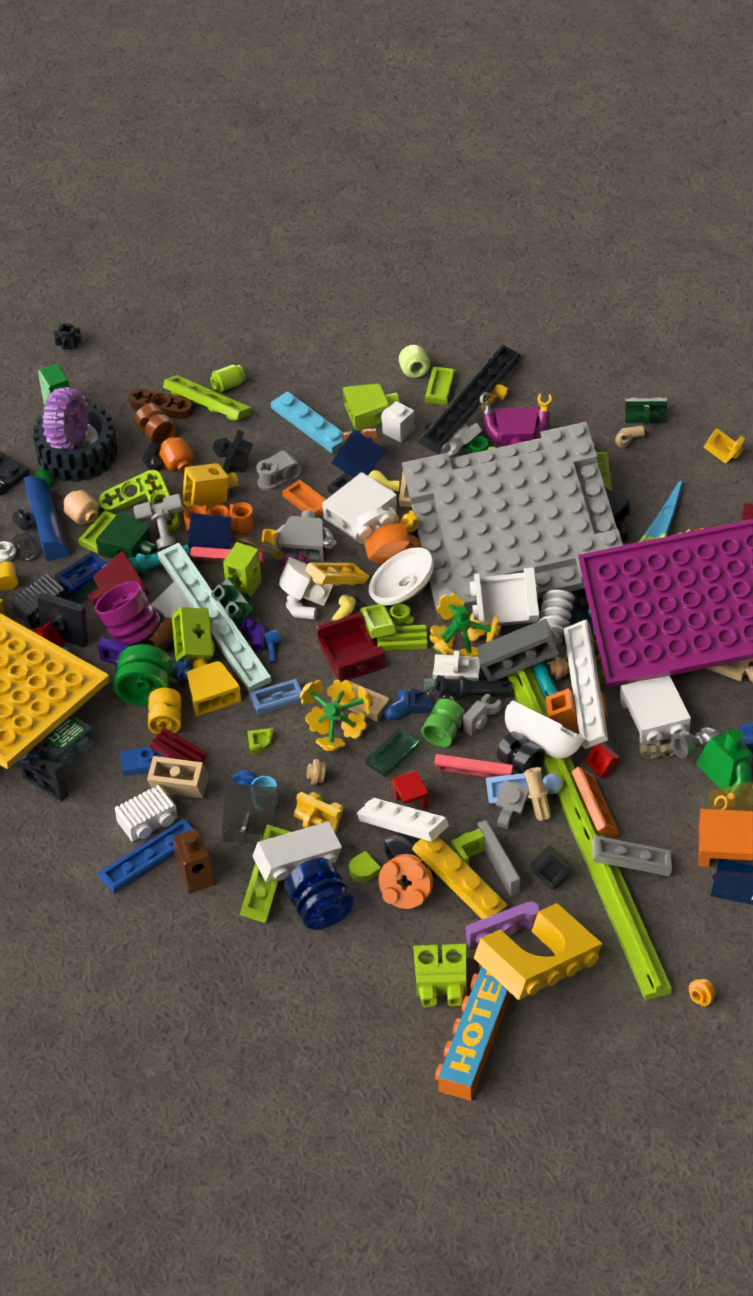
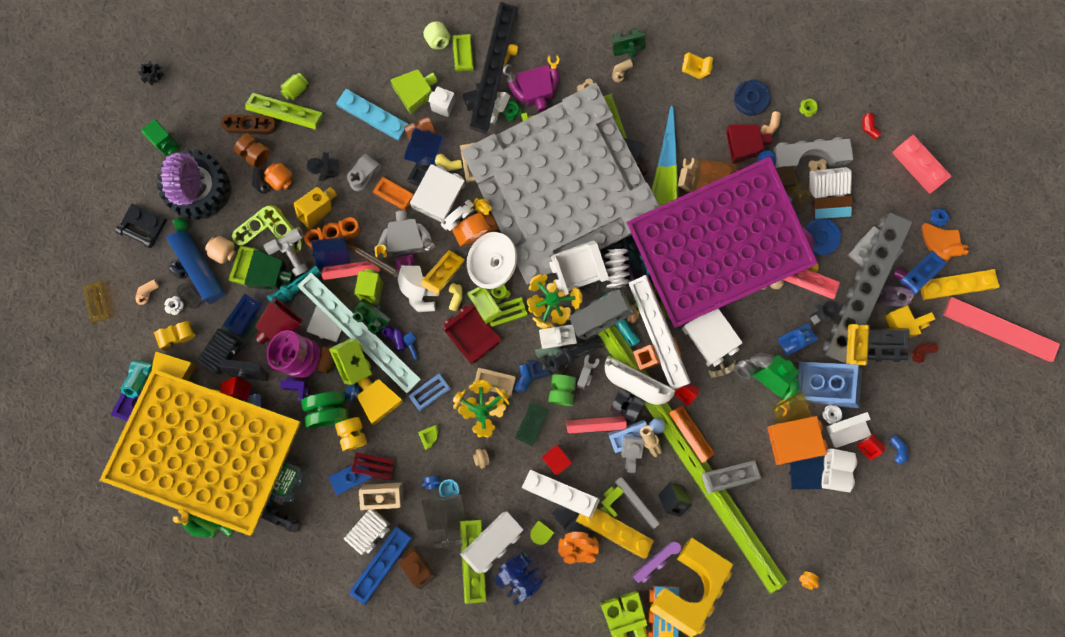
camera: 20 degrees left, 30 degrees up
yellow hips [294,792,343,833] -> none

